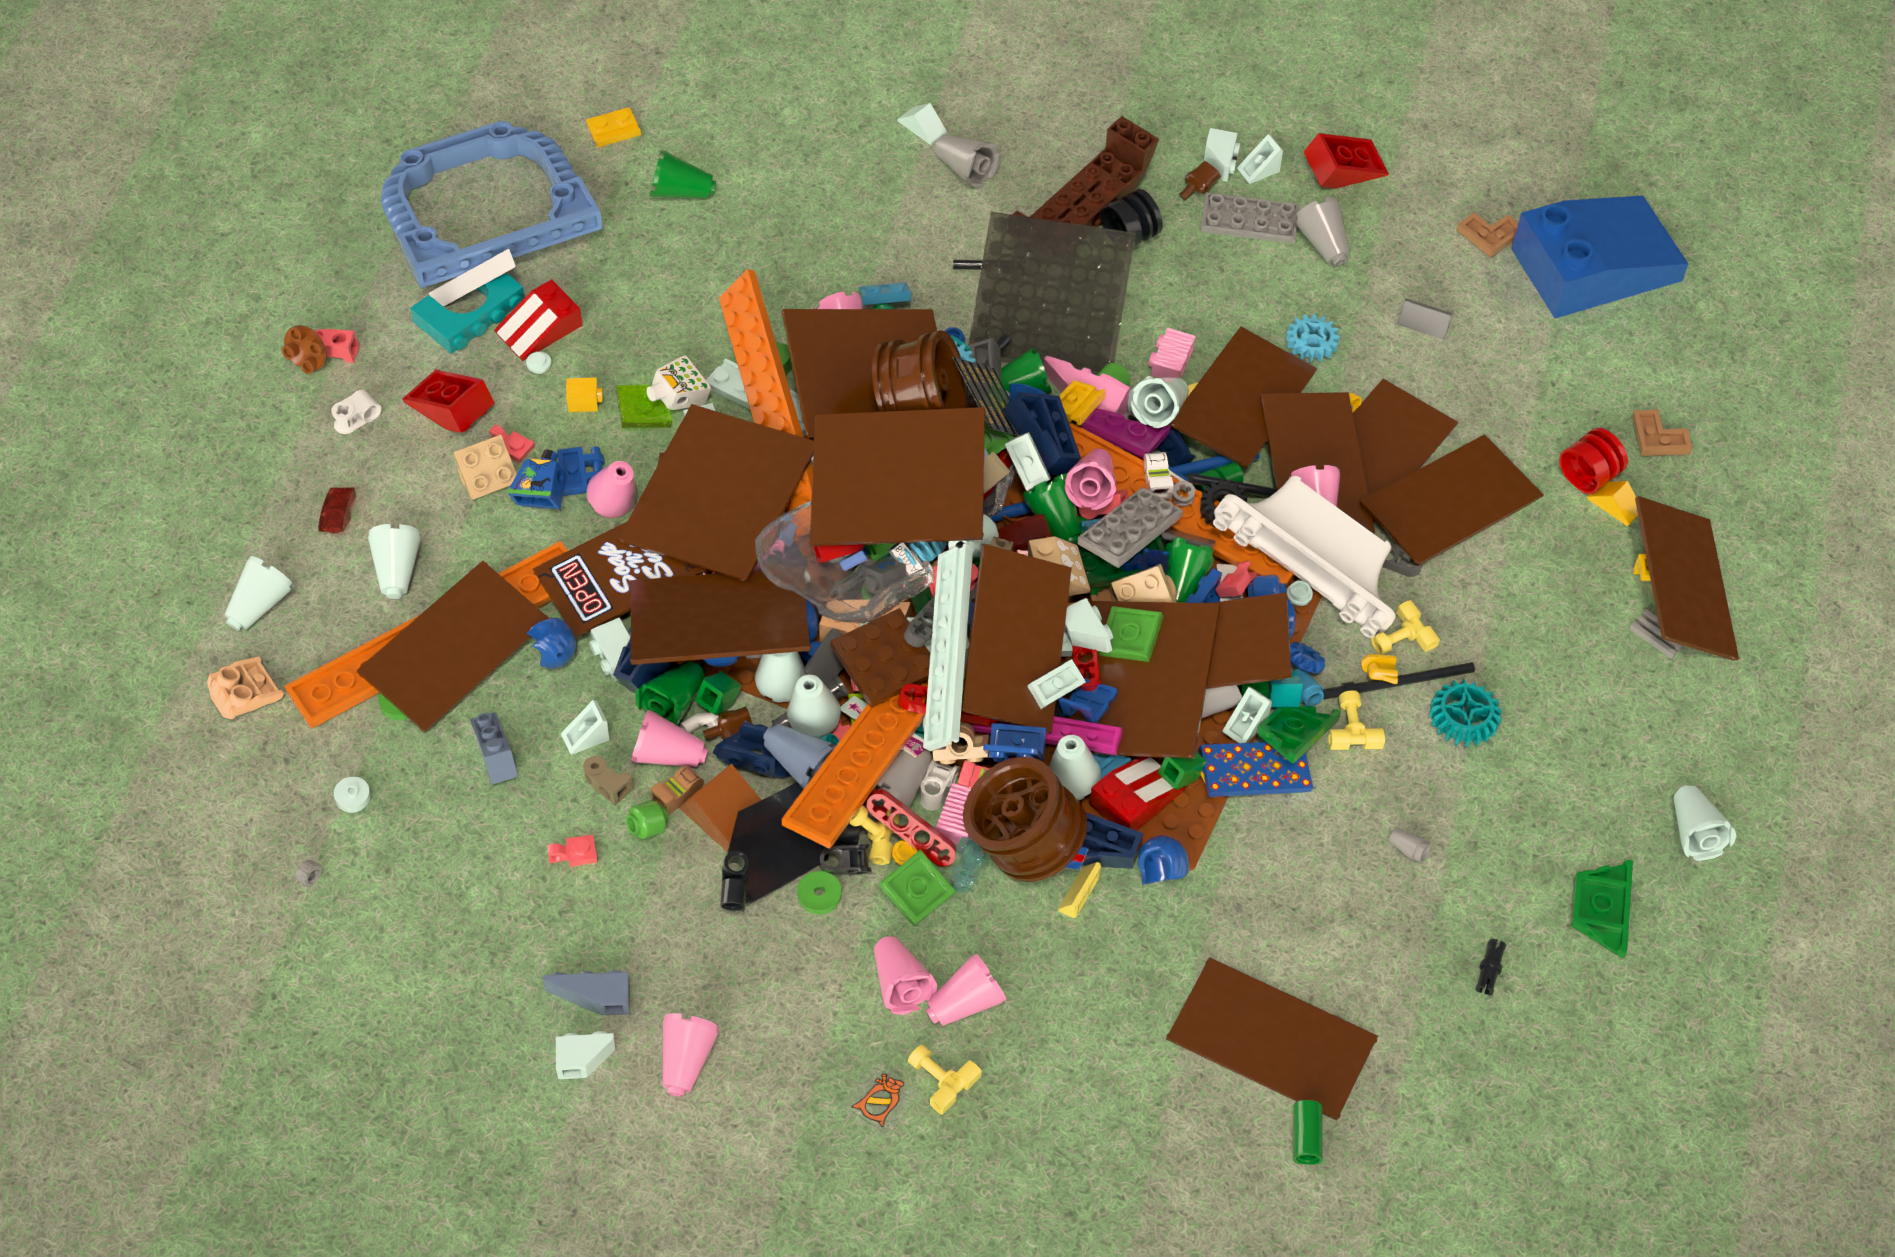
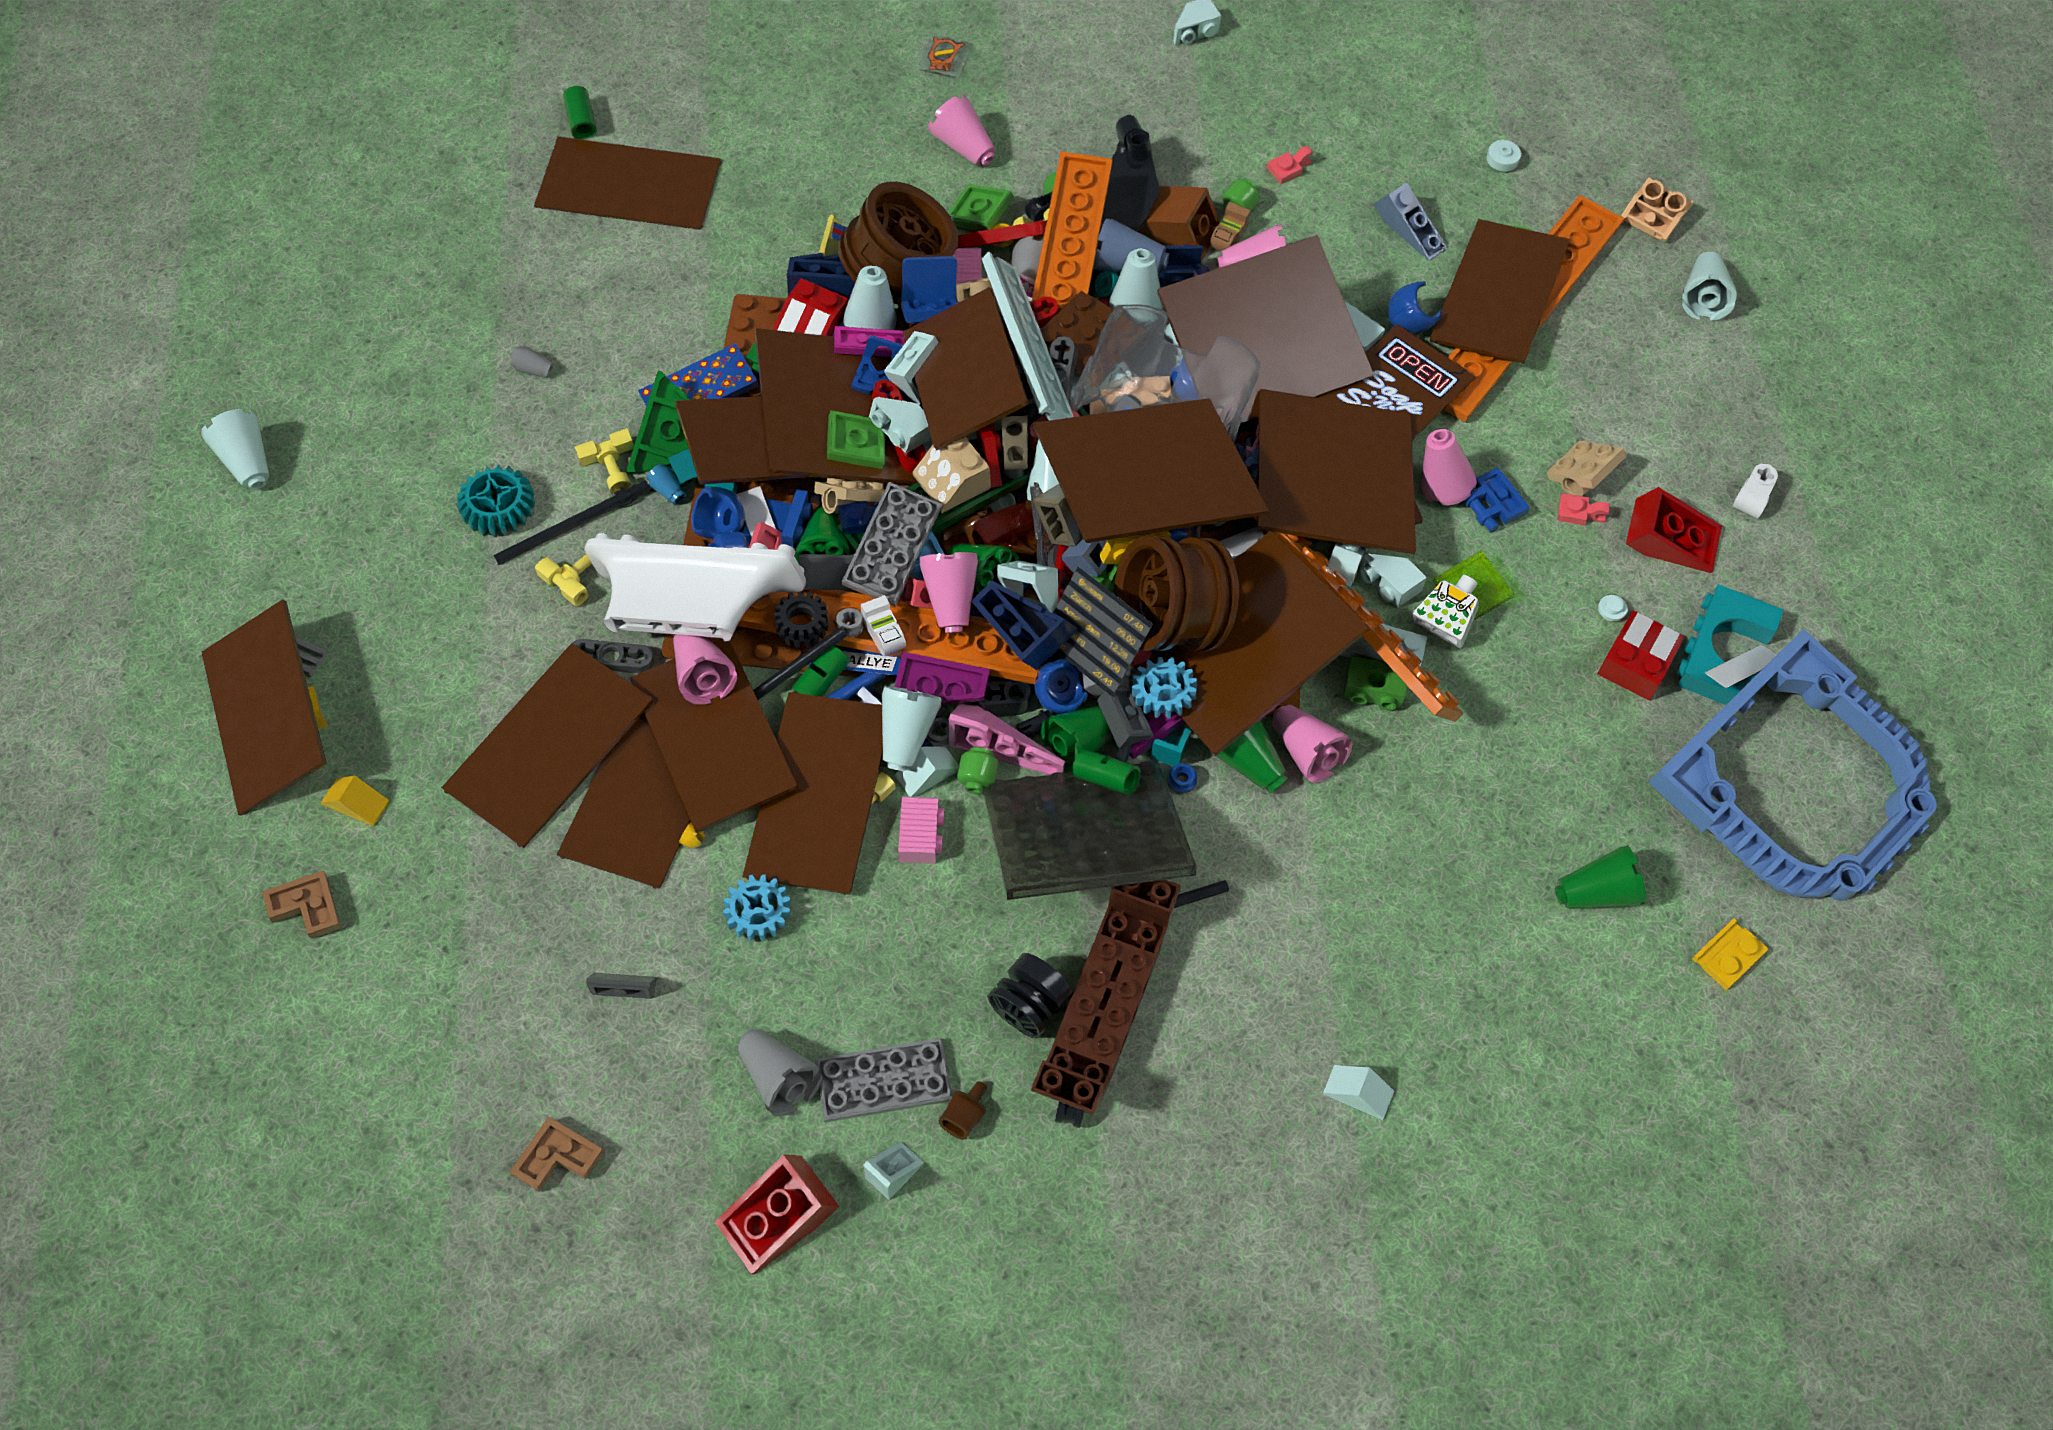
camera: 160 degrees right, 5 degrees up
dark orange dish [281,325,326,374] -> none
light grey axle [295,859,323,887] -> none
coral leg [315,329,360,363] -> none
clear red slope [318,487,356,533] -> none
light aqua cone [368,524,421,599] -> none
blue torso [507,449,566,509] -> none
sand blue slope [543,970,630,1015] -> none
light aqua slope [561,700,609,754] -> none
yellow brick [566,377,603,412] -> none
dark tan leg [583,756,634,806] -> none
bright pink cone [662,1014,720,1097] -> none
dark azure plate [859,282,911,305] -> none
light yellow bar [908,1044,982,1115] -> none
bright pink cone [925,953,1007,1026] -> none
light grey cone [935,135,1000,188] -> none
yellow plate [1059,380,1106,426] -> none
blue piece [1138,835,1189,885] -> none
light aqua slope [1204,128,1240,181] -> none
blue gear [1290,642,1325,673] -> none
yellow piece [1361,654,1398,684] -> none
black pin [1476,939,1506,996] -> none
blue slope [1511,195,1688,319] -> none
red wheel [1559,427,1628,494] -> none
green wing [1571,860,1633,958] -> none
none -> green pin [1073,749,1140,795]

